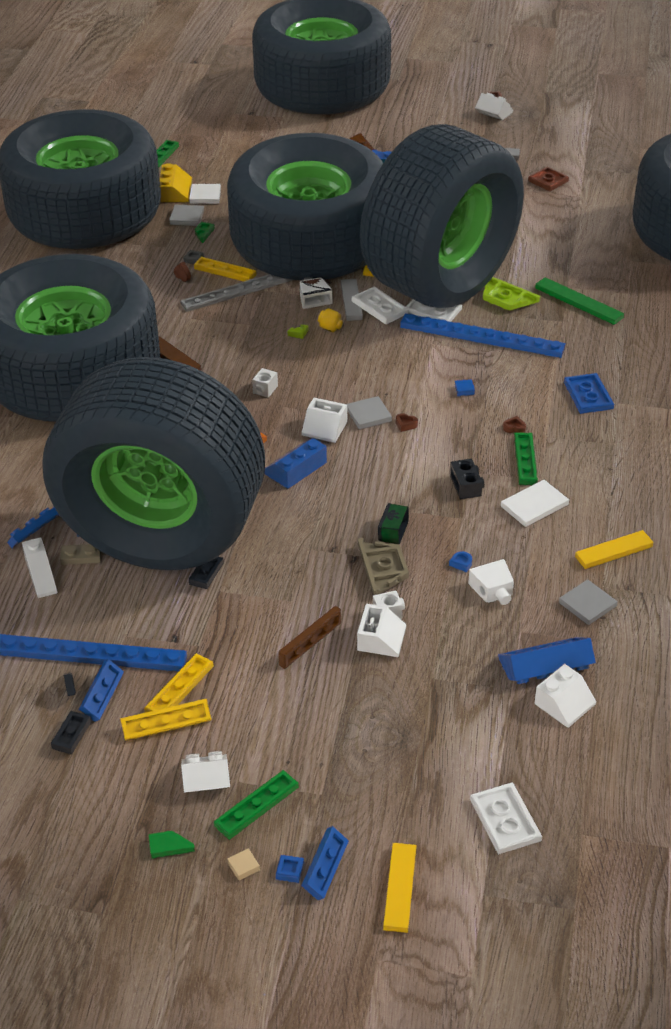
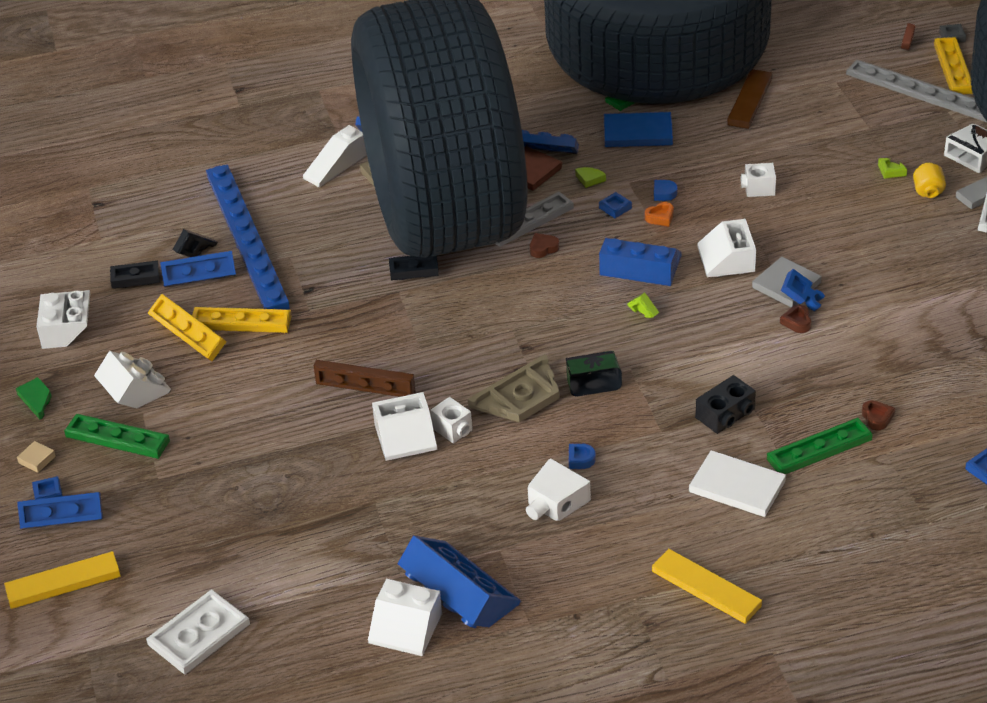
camera: 65 degrees right, 0 degrees up
blue tile [455,379,475,396] -> none
light grey tile [559,579,618,625] -> none
none -> white slope [36,290,90,349]
none -> lime tile [627,293,659,318]
none -> blue plate [781,269,825,311]

